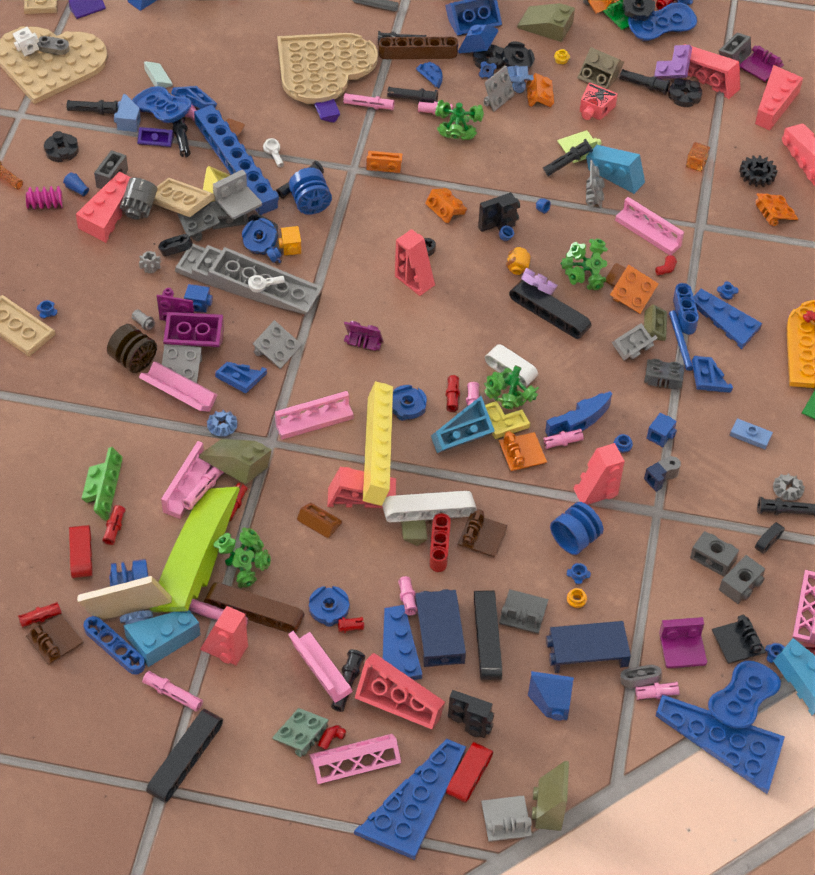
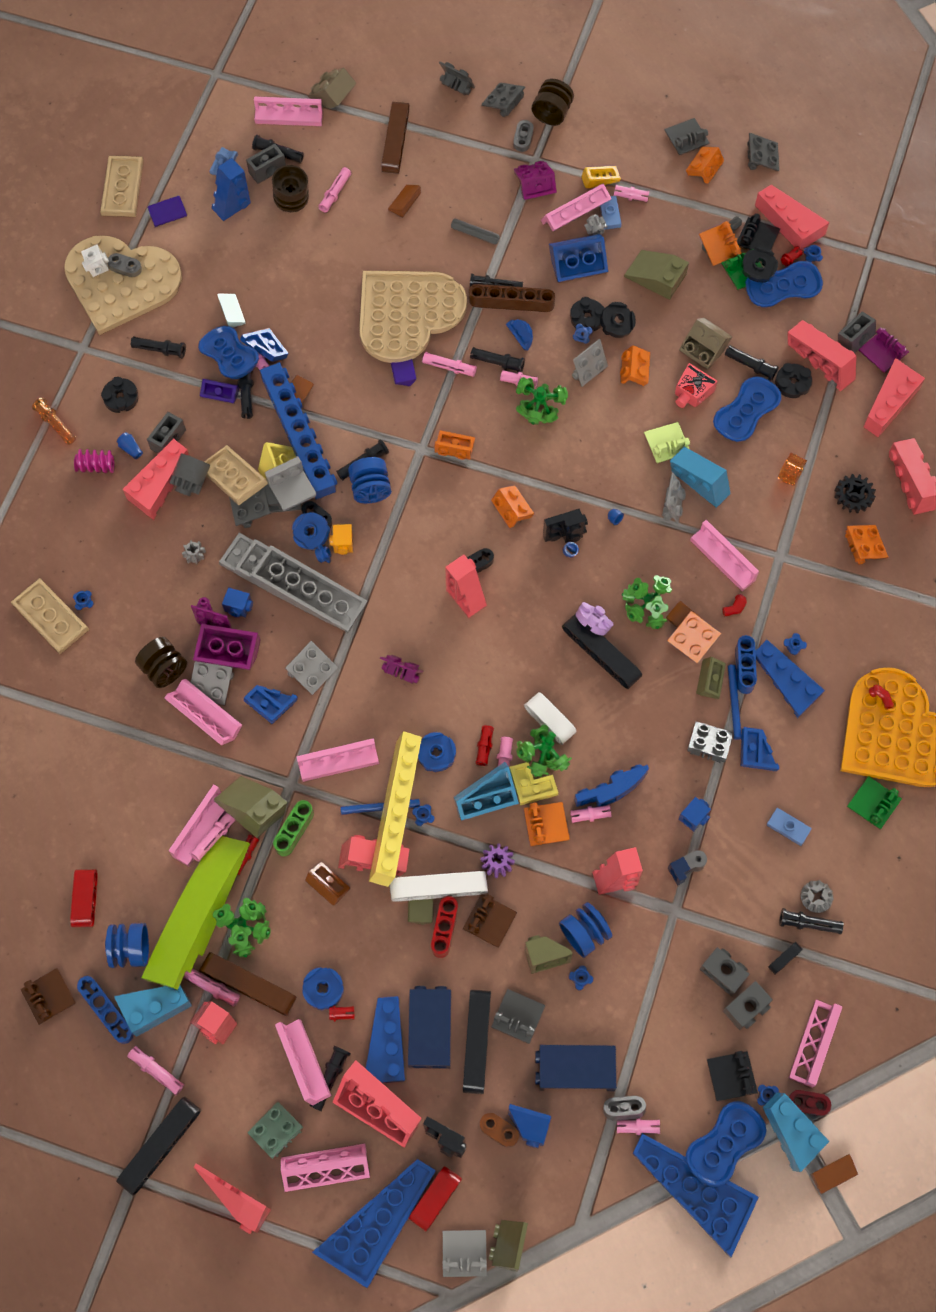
camera: 10 degrees right, 15 degrees up
red pin [18,602,62,628] -> none
tan tile [78,576,172,620] -> none
bright green bracket [82,447,123,521] -> none
red pin [102,505,126,545] -> none
medium blue slope [114,94,141,132] -> none
medium blue gear [120,610,153,625] -> none
light grey pin [131,309,155,330] -> none
black beam [158,234,193,256] -> none
medium blue gear [207,410,238,436] -> none
white plate [248,275,285,293] -> none
white plate [263,138,284,168] -> none
red arm [317,725,346,750] -> none
bright pink pin [398,576,418,616] -> none
blue slope [458,25,499,54] -> none
light orange head [506,247,531,275] -> none
medium blue hips [507,66,534,93] -> none
black pin [542,139,593,177] -> none
yellow plate [554,49,570,64] -> none
light orange plate [567,588,587,608] -> none
light grey bracket [612,323,657,360] -> none
blue plate [613,434,633,453] -> none
medium lavender plate [655,45,692,79] -> none
magenta bracket [659,617,707,668] -> none
none -> coral wedge [194,1164,271,1234]
none -> bright green beam [273,800,314,857]
none -> blue bar [341,799,420,815]
none -> blue plate [412,804,434,826]
none -> medium lavender gear [480,843,515,878]
none -> dark orange plate [480,1113,519,1147]
none -> olive slope [524,935,573,974]
none -> blue plate [713,377,782,442]

